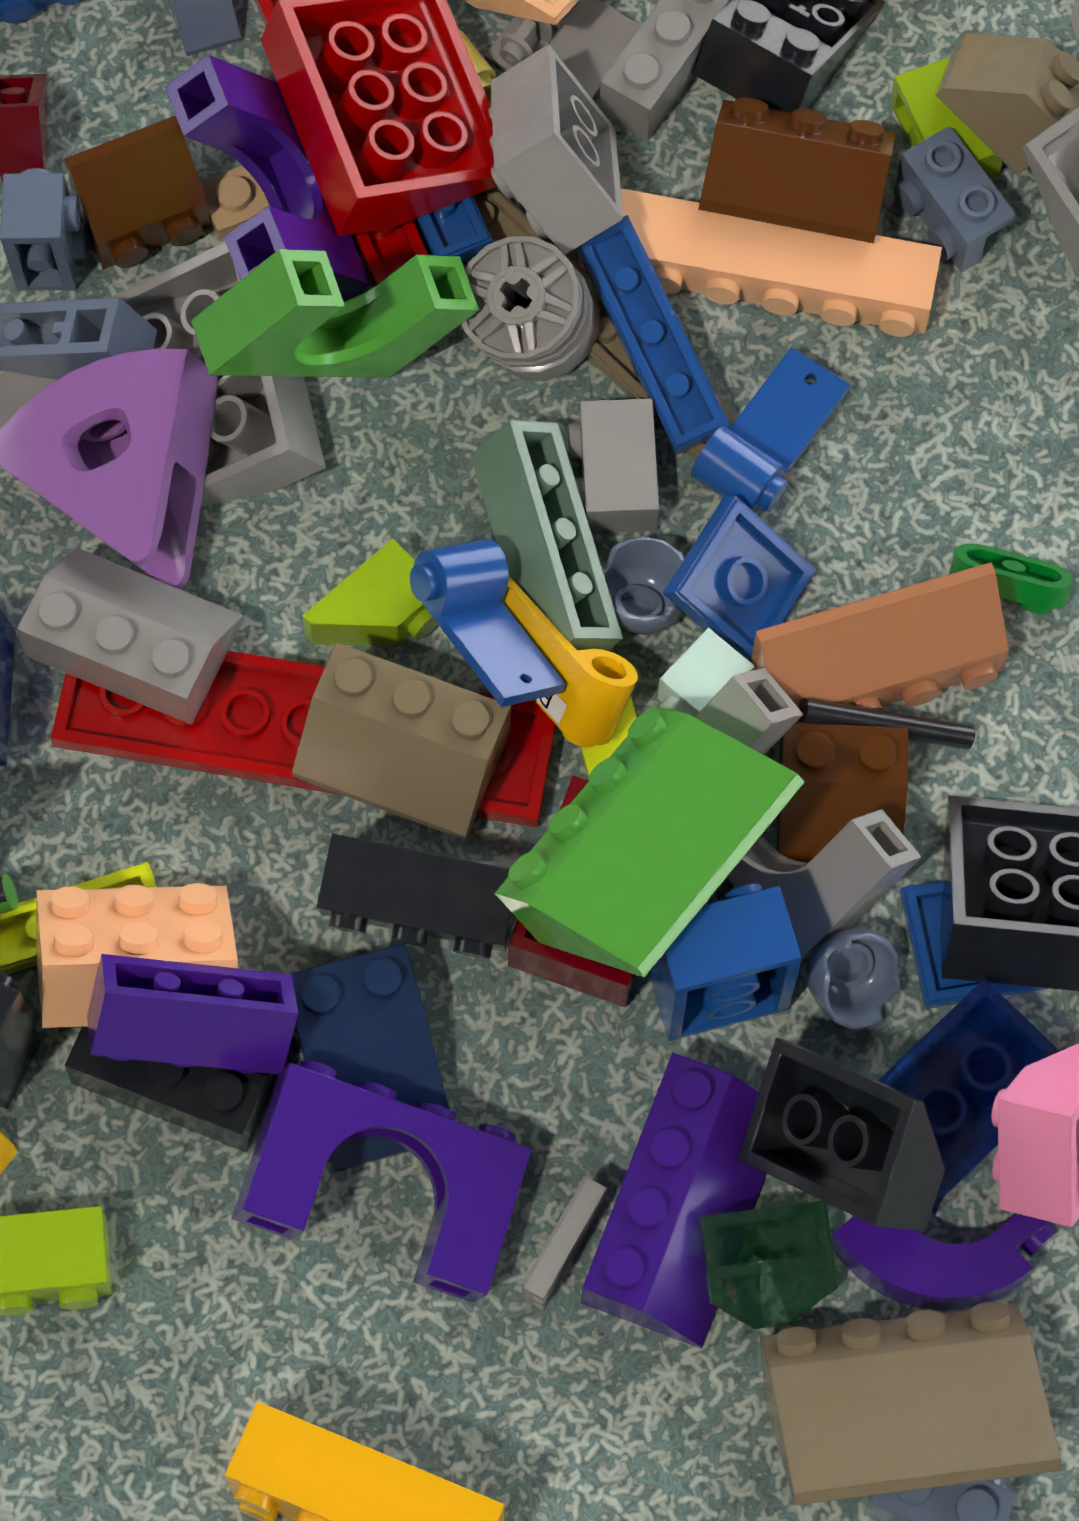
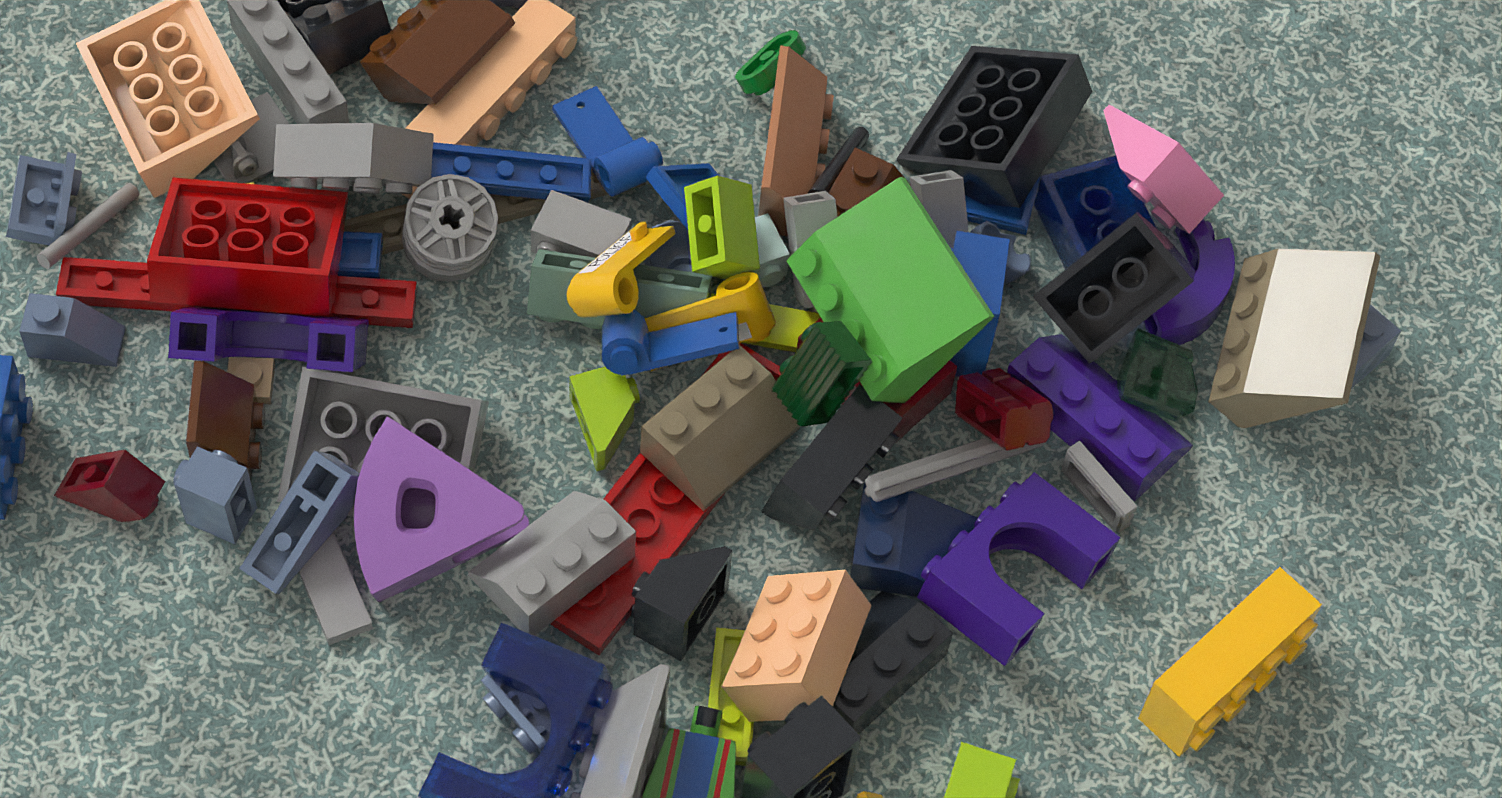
camera: 70 degrees left, 10 degrees down
dark purple brick [87,954,298,1075] -> none
bright green arch [191,249,479,377] -> none
none -> yellow door [567,221,676,318]
none -> black slope [630,546,733,661]
none -> lime brick [684,175,760,279]
none -> dark green brick [772,321,872,427]
none -> light grey axle [864,437,1044,502]
none -> dark red brick [955,368,1053,451]

